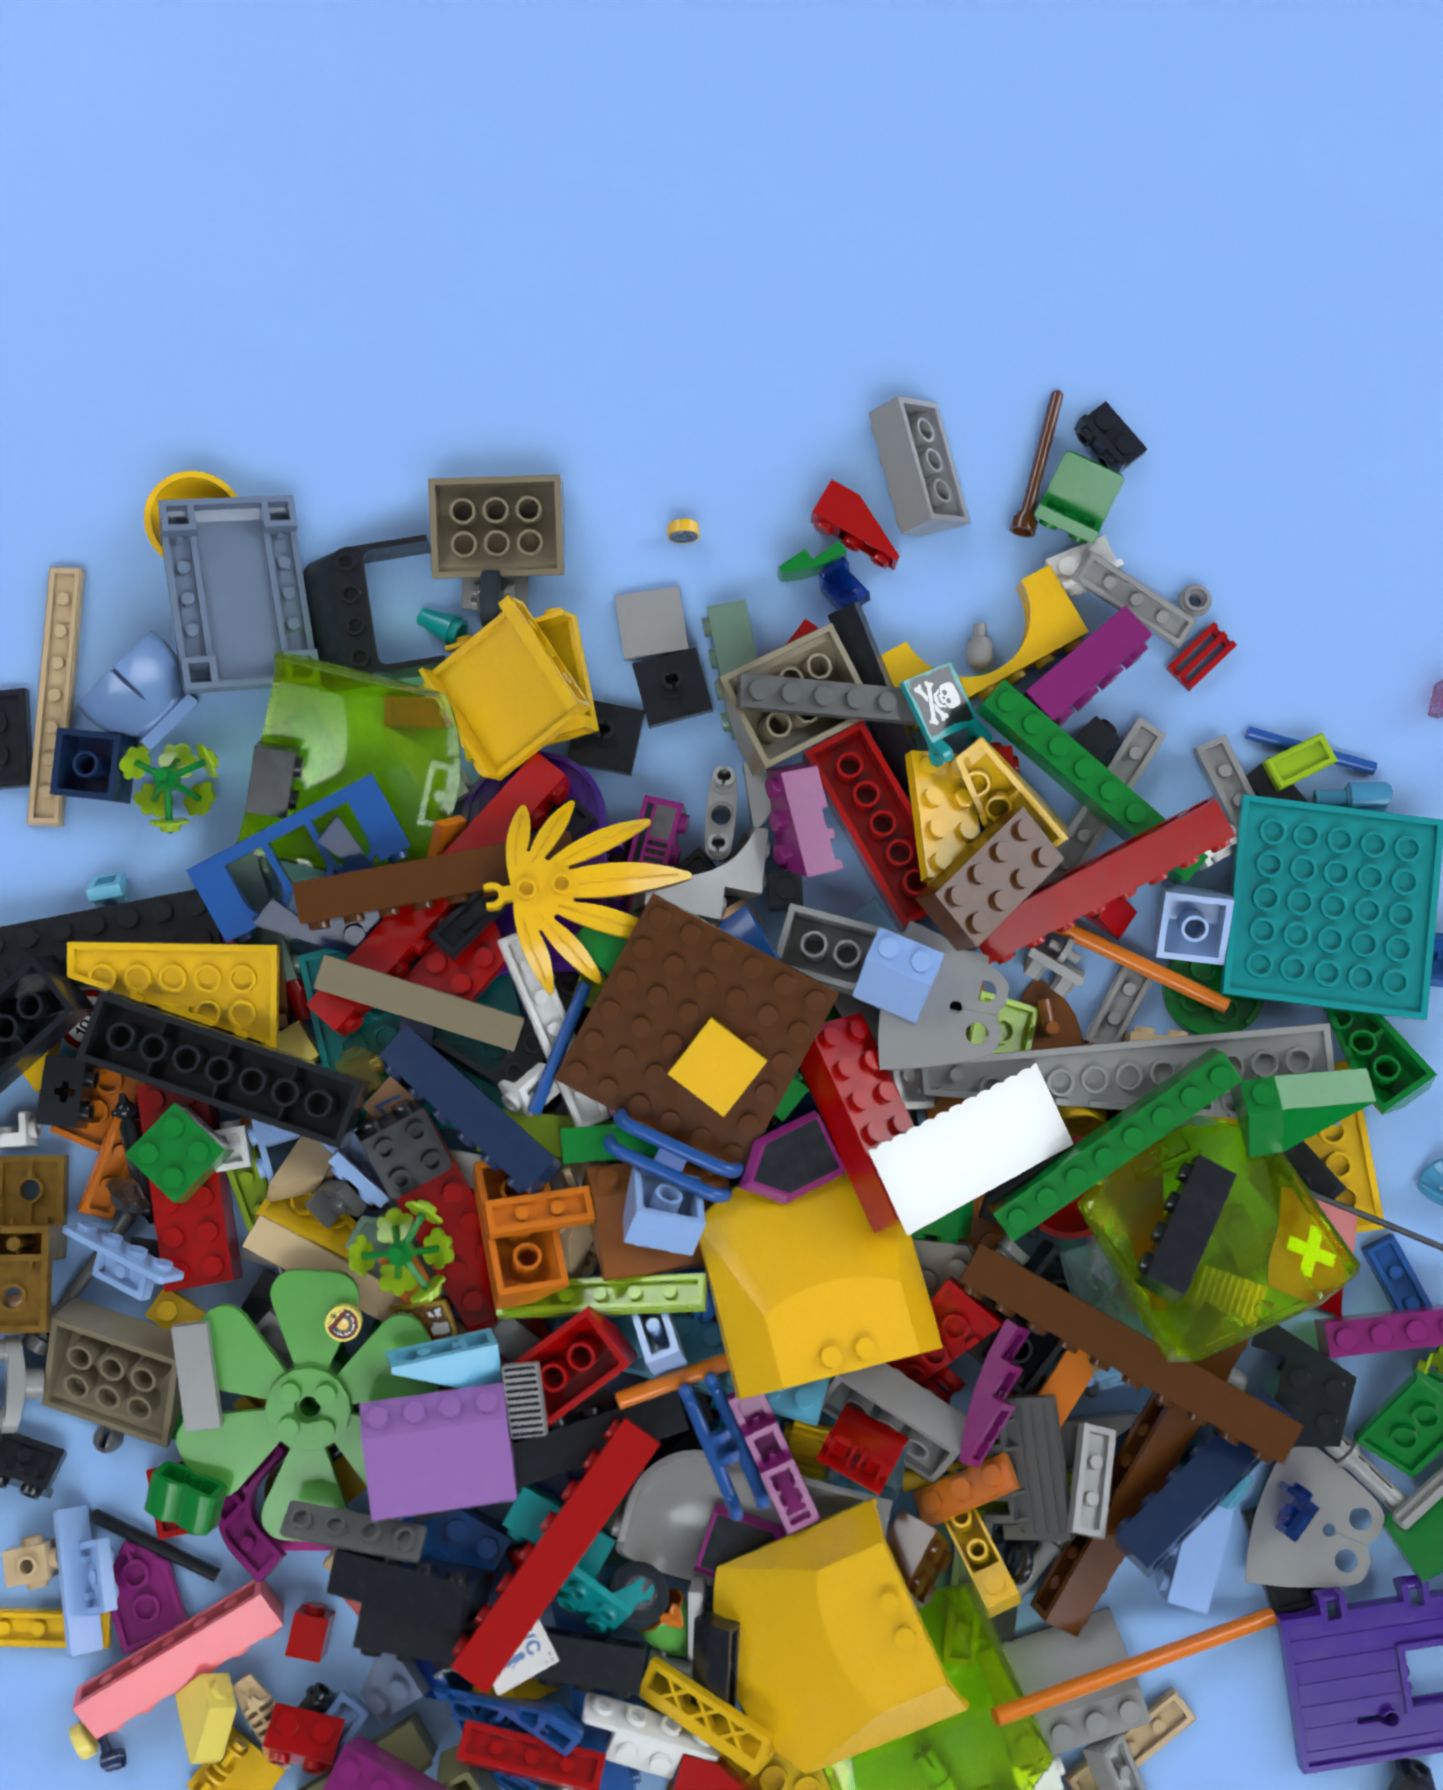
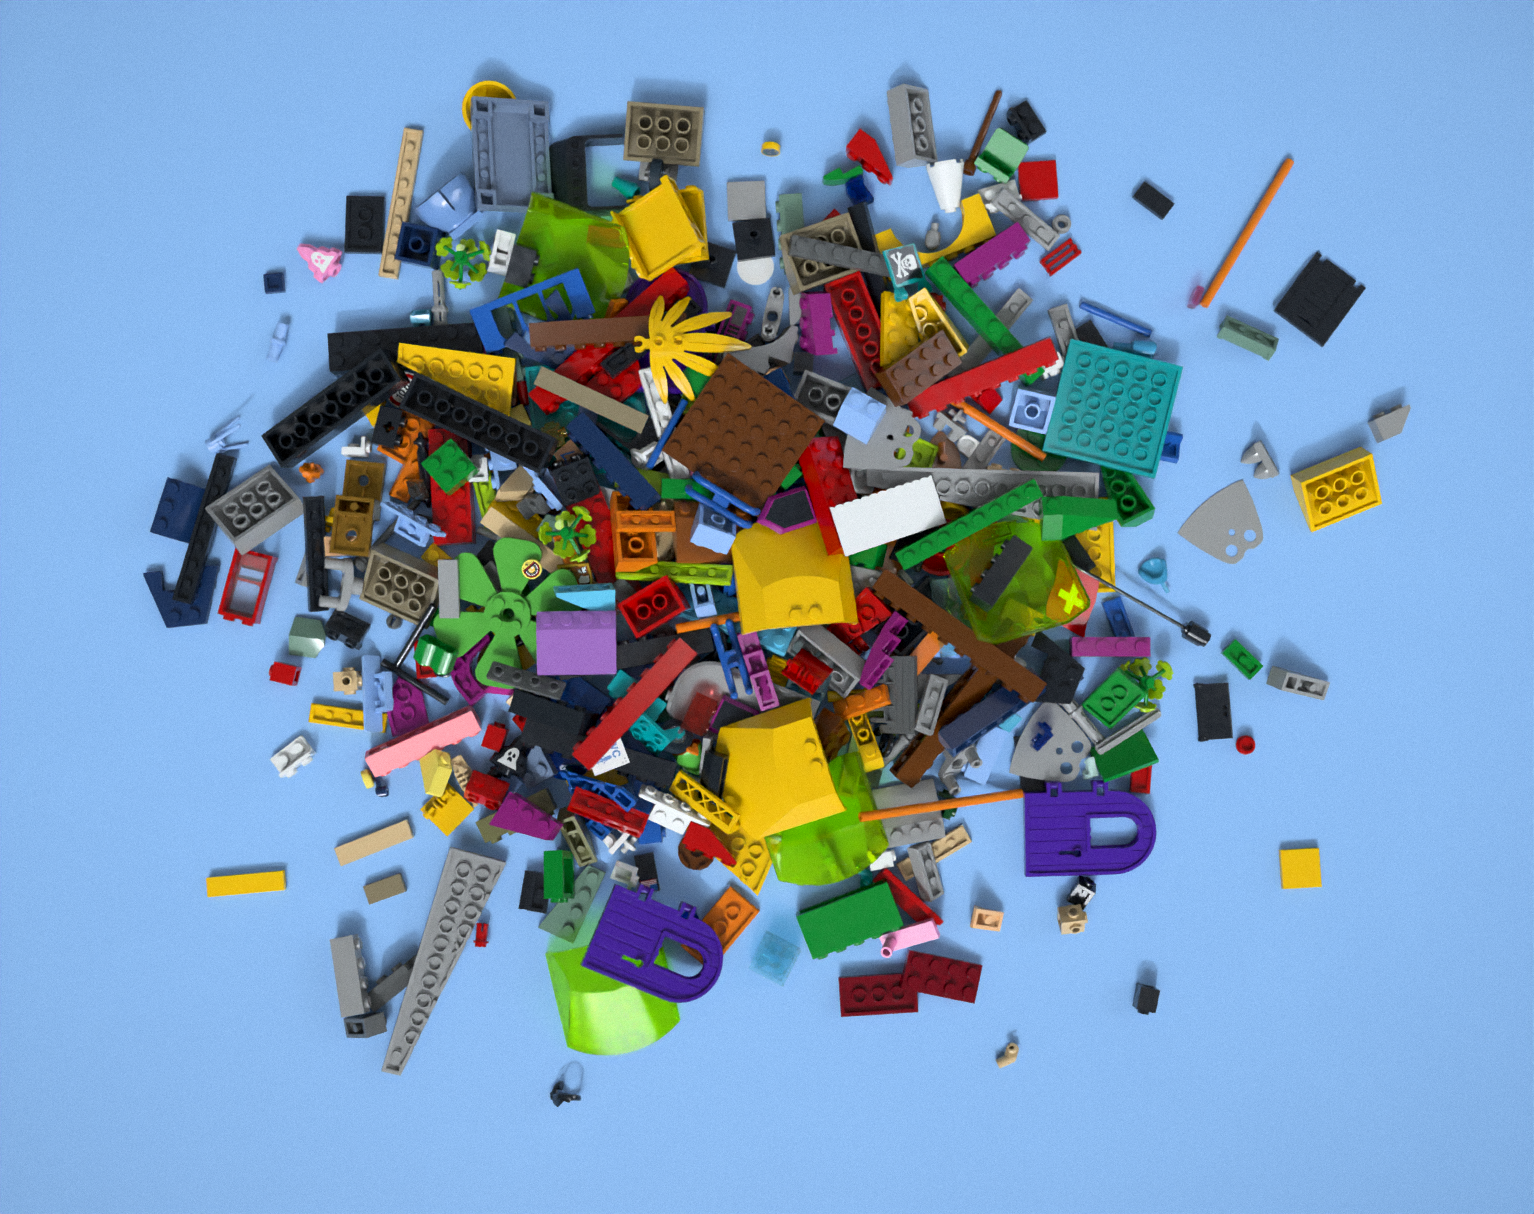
camera: 10 degrees right, 5 degrees up
light grey tile [502,1361,549,1439] -> none
yellow tile [668,1017,767,1117] -> none
black brick [1074,716,1120,761] -> none
lime tile [1261,732,1338,792] -> none
none -> black bar [394,603,437,668]
none -> light grey pin [431,270,449,326]
none -> white brick [487,229,516,276]
none -> black rock [489,734,529,779]
none -> clear red bracket [680,691,718,737]
none -> white sticker [737,257,774,285]
none -> white cone [926,159,964,213]
none -> dark green bracket [937,789,957,820]
none -> light grey connector [938,743,983,795]
none -> white tile [957,435,980,458]
none -> red tile [1017,160,1058,202]
none -> light aqua tile [1082,757,1099,780]
none -> black tile [1132,181,1175,220]

